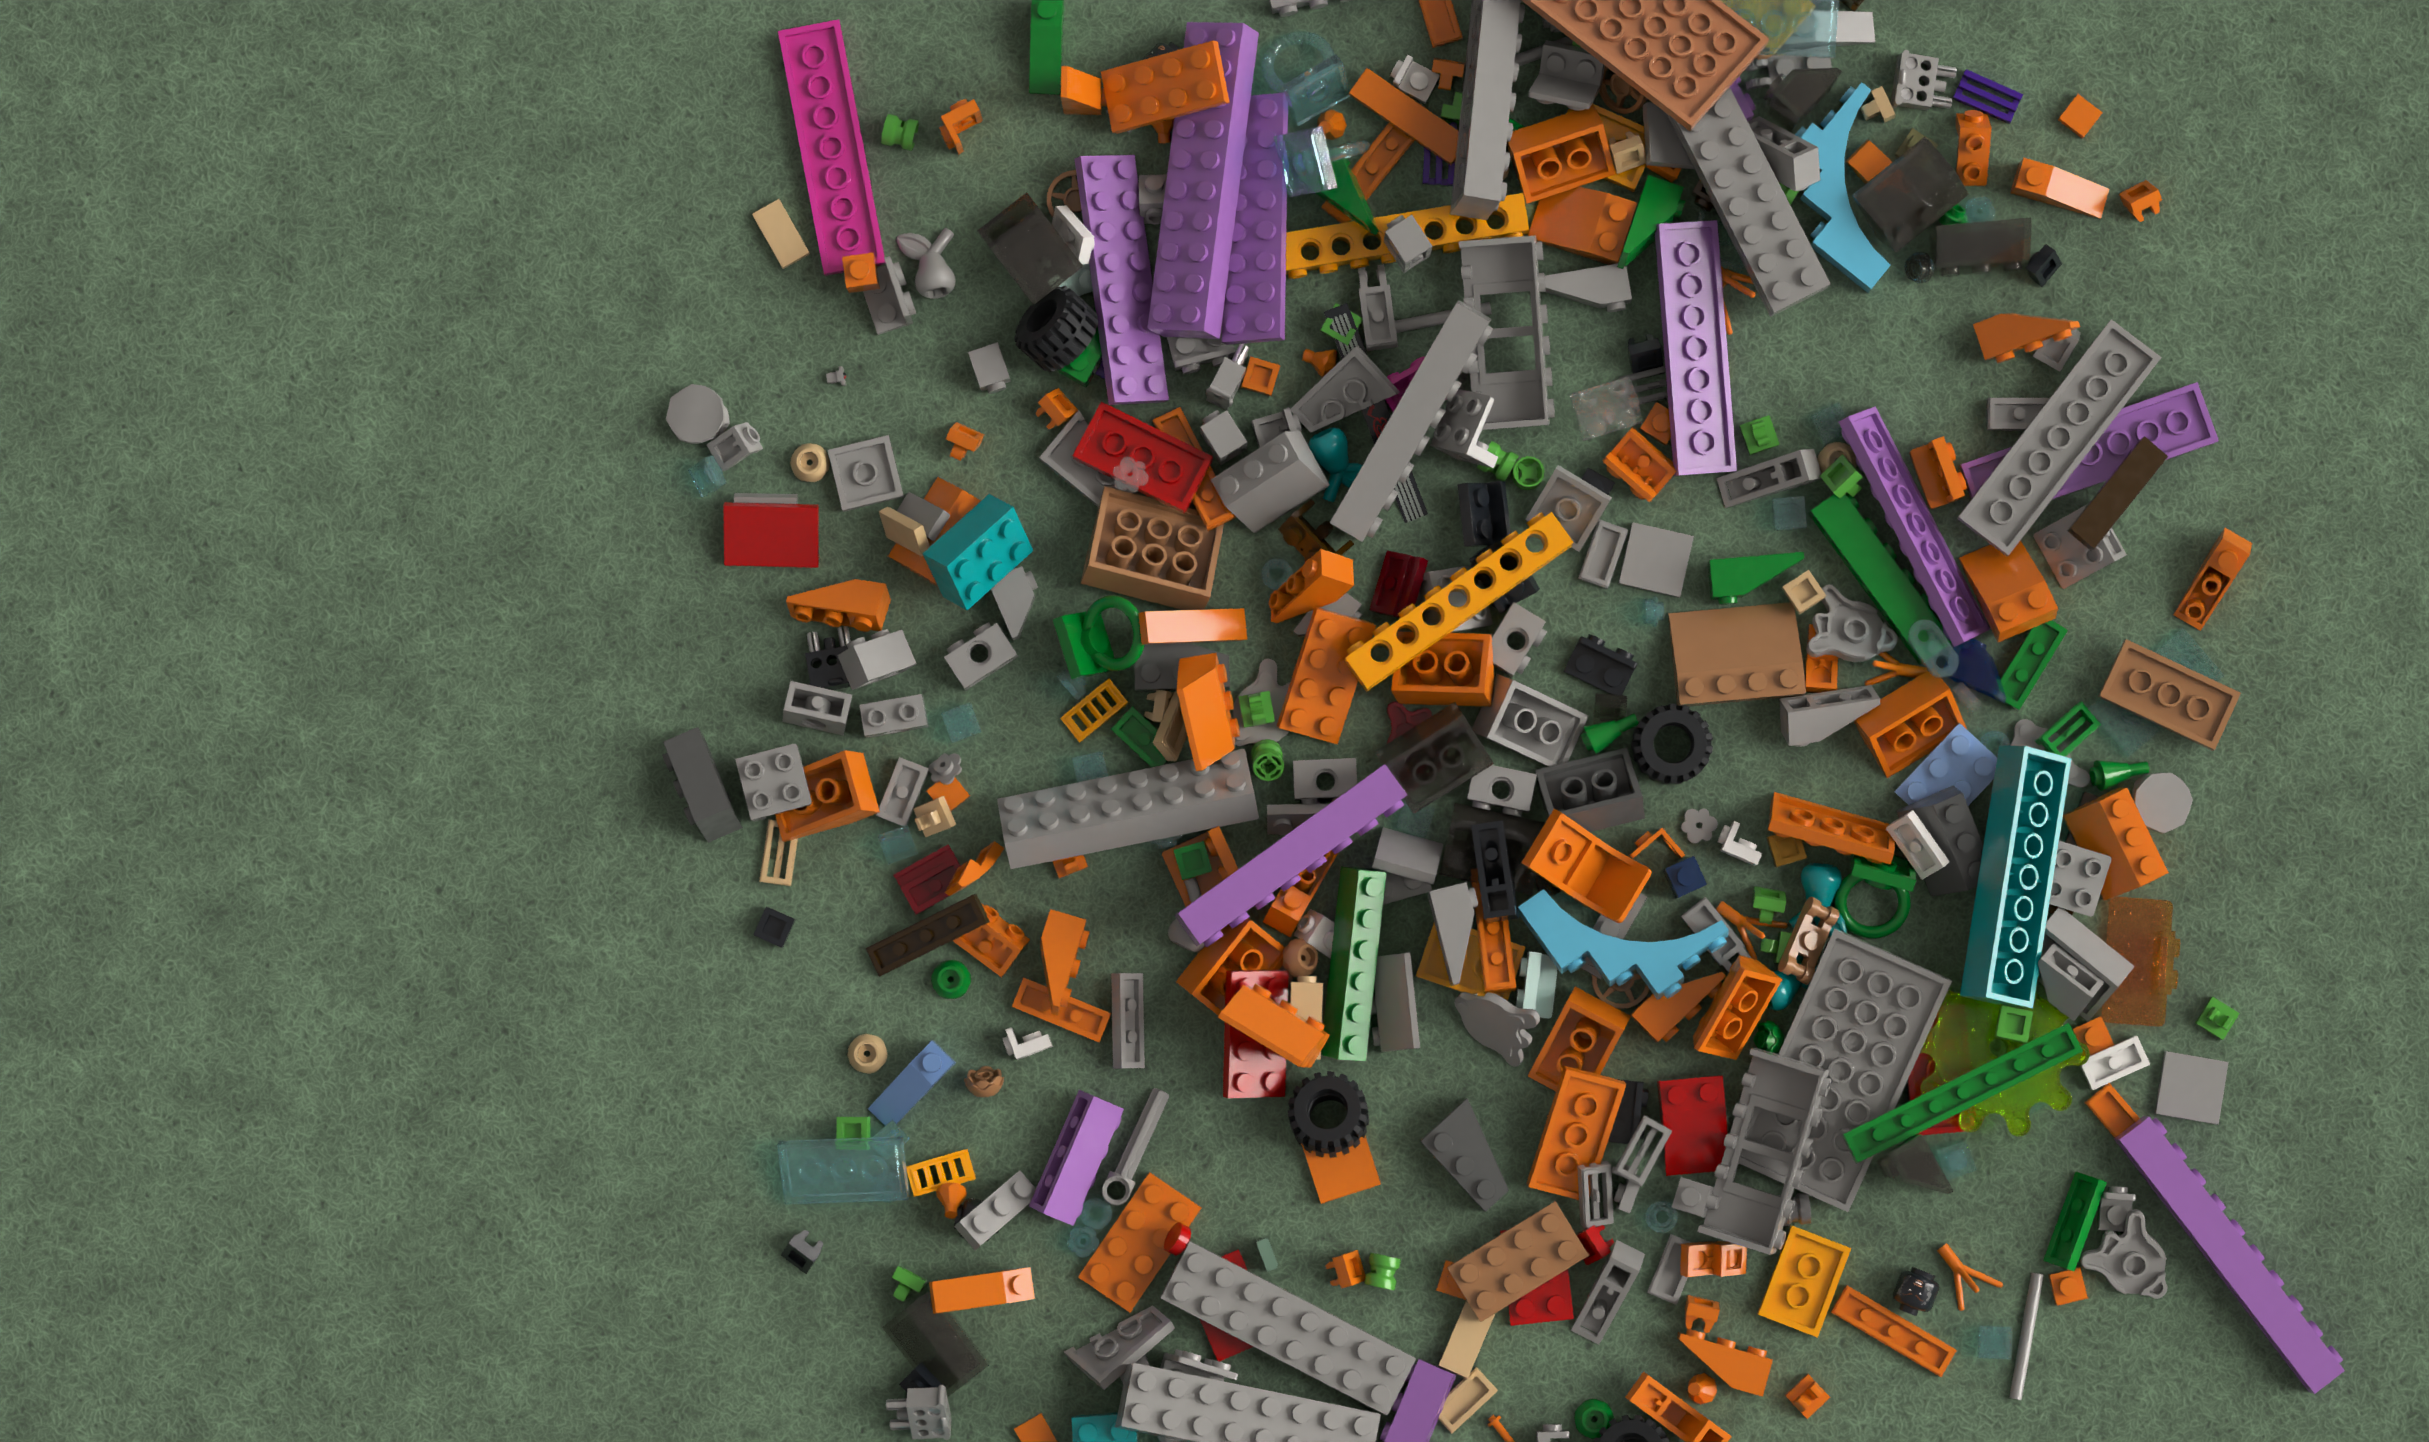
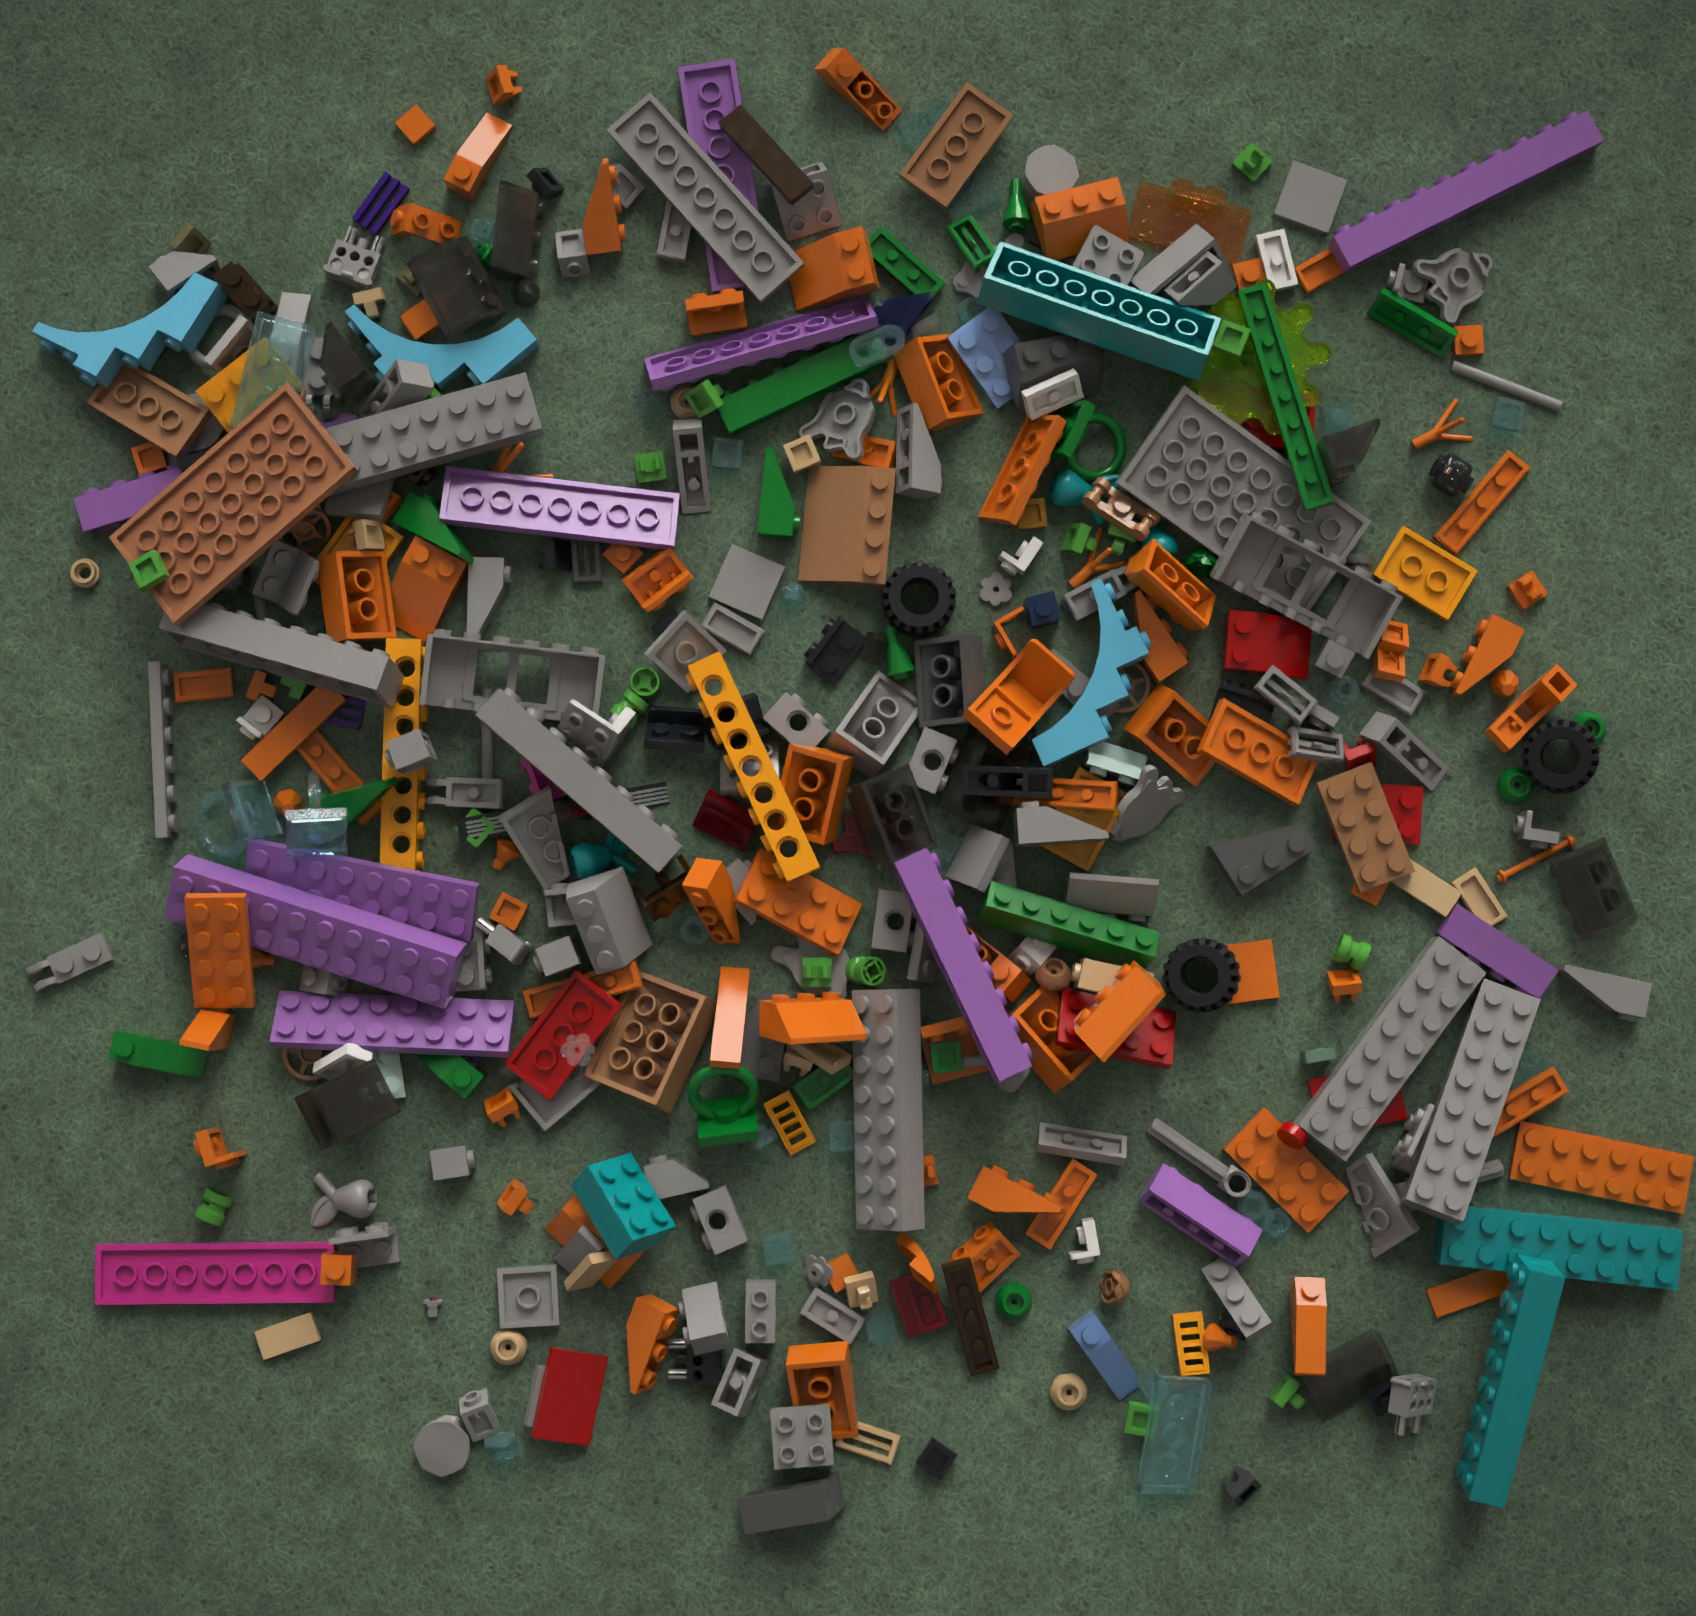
camera: 90 degrees left, 0 degrees up
black tyre [1014,286,1098,372] -> none
clear bracket [1570,377,1643,441] -> none
none -> light grey bracket [555,229,590,277]

